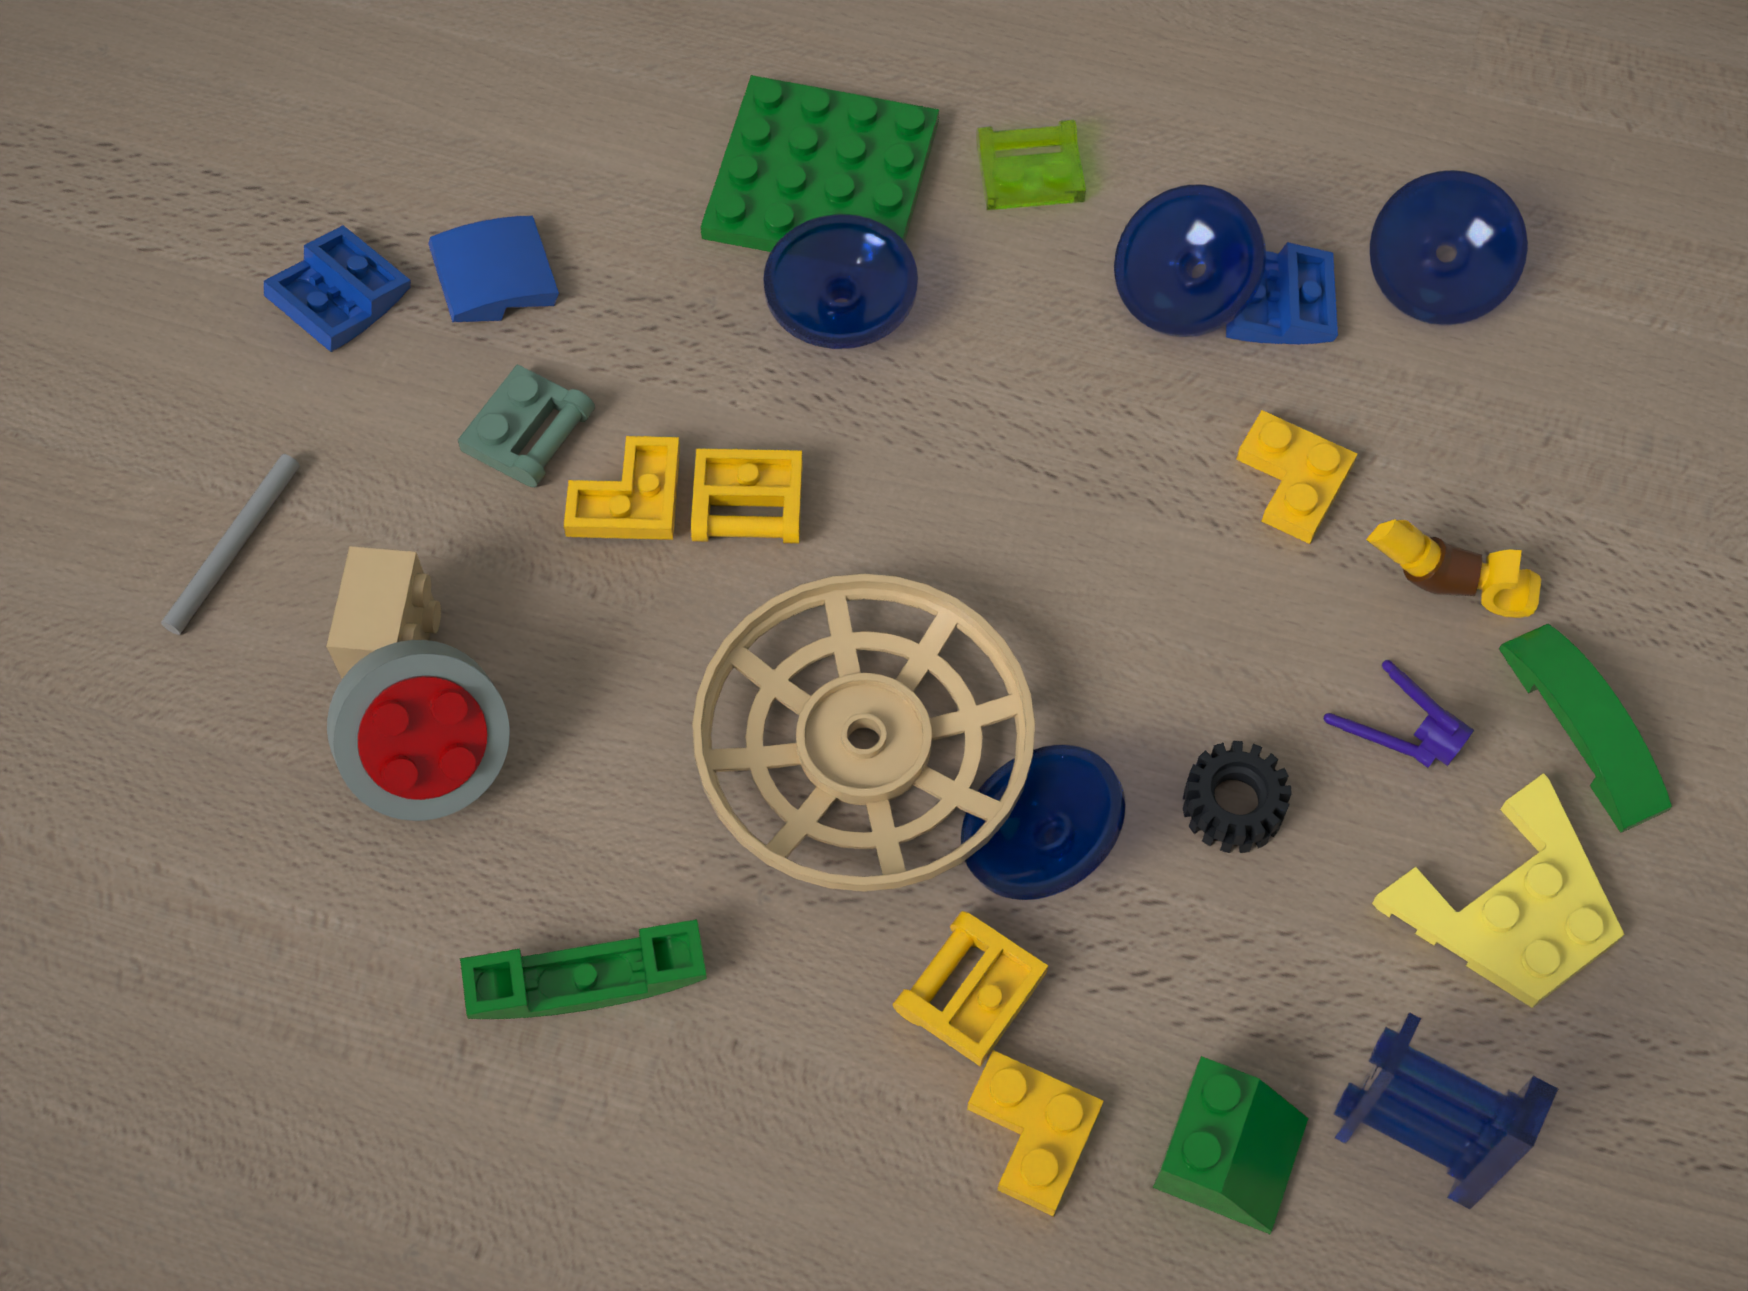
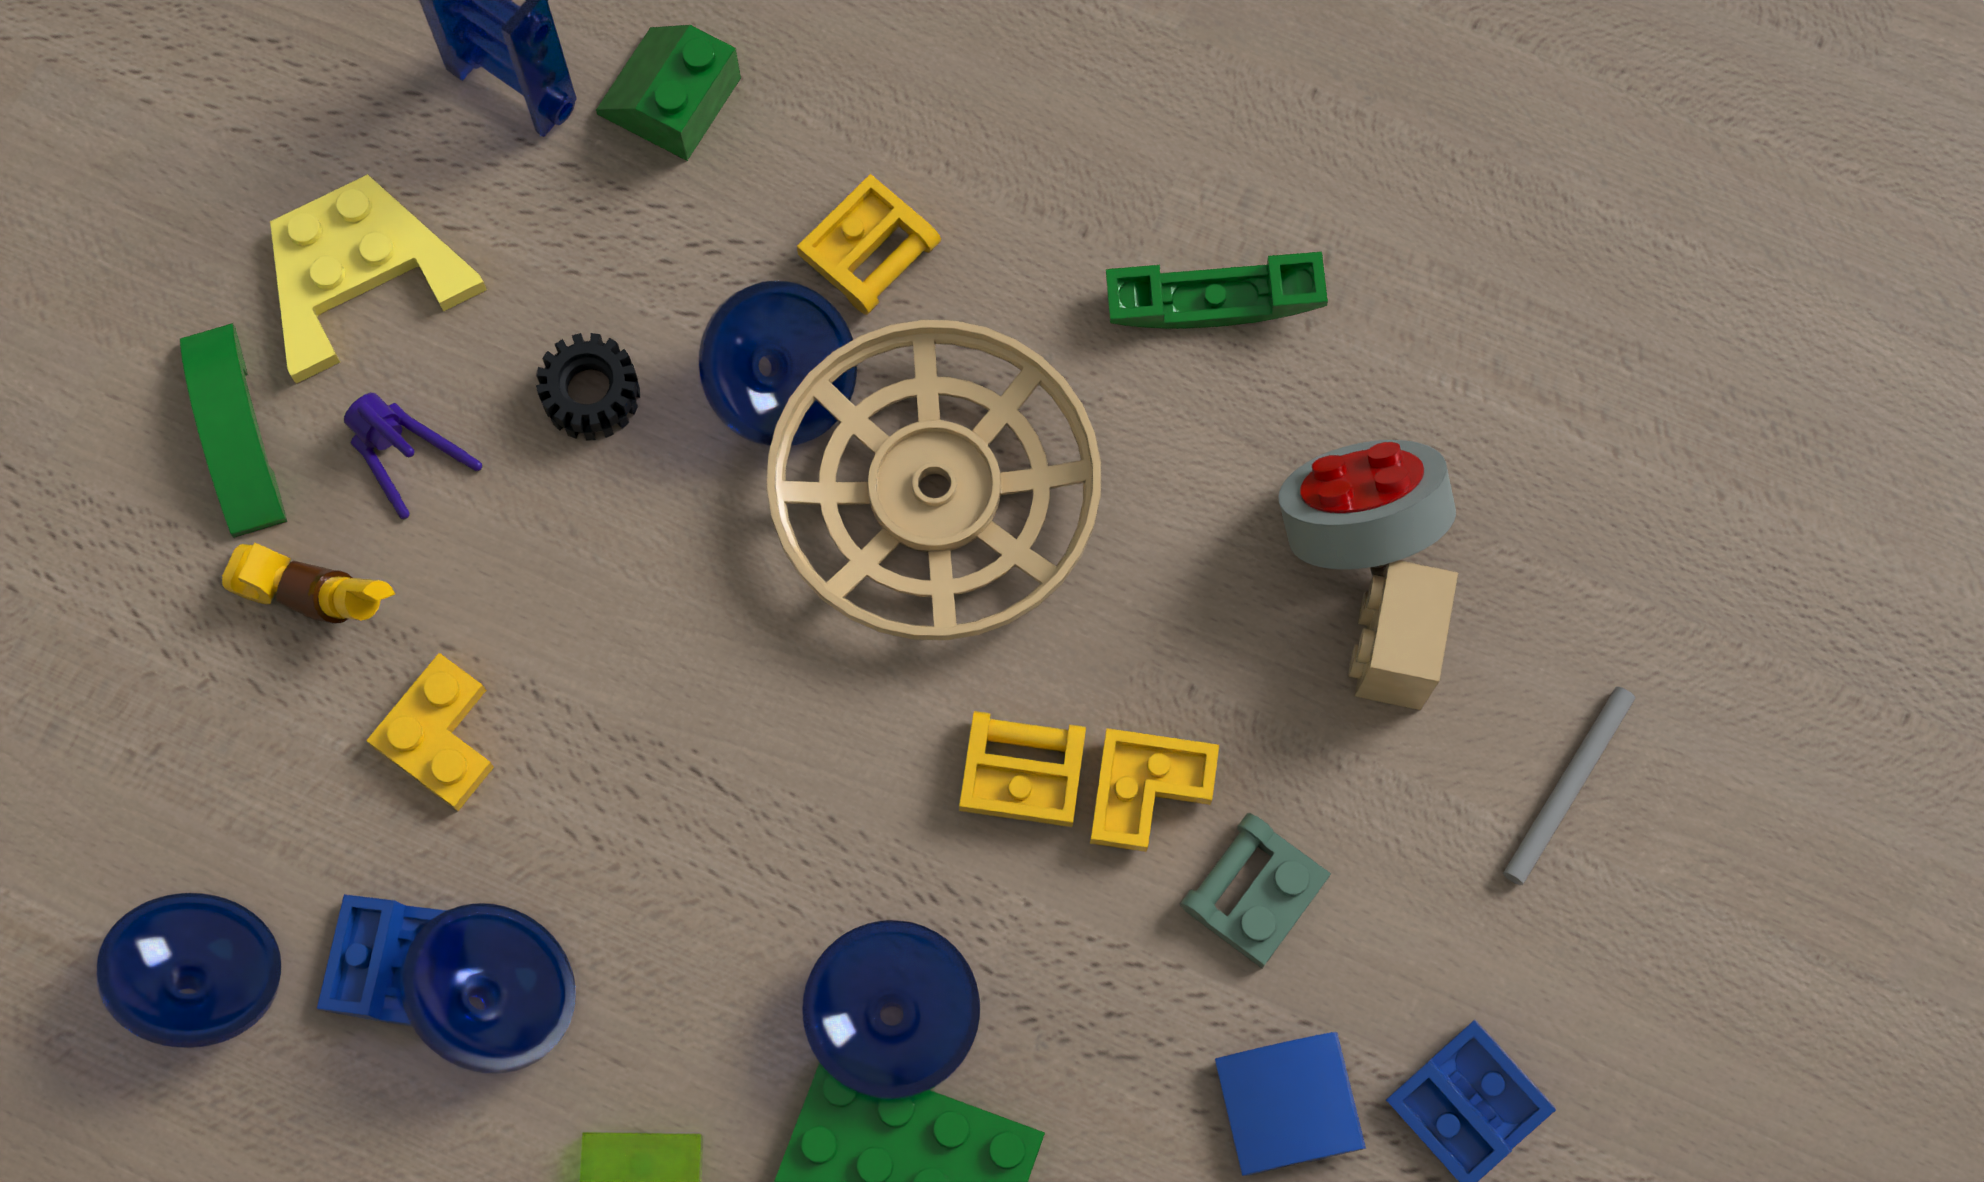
camera: 175 degrees left, 10 degrees up
yellow plate [967,1050,1104,1217] -> none

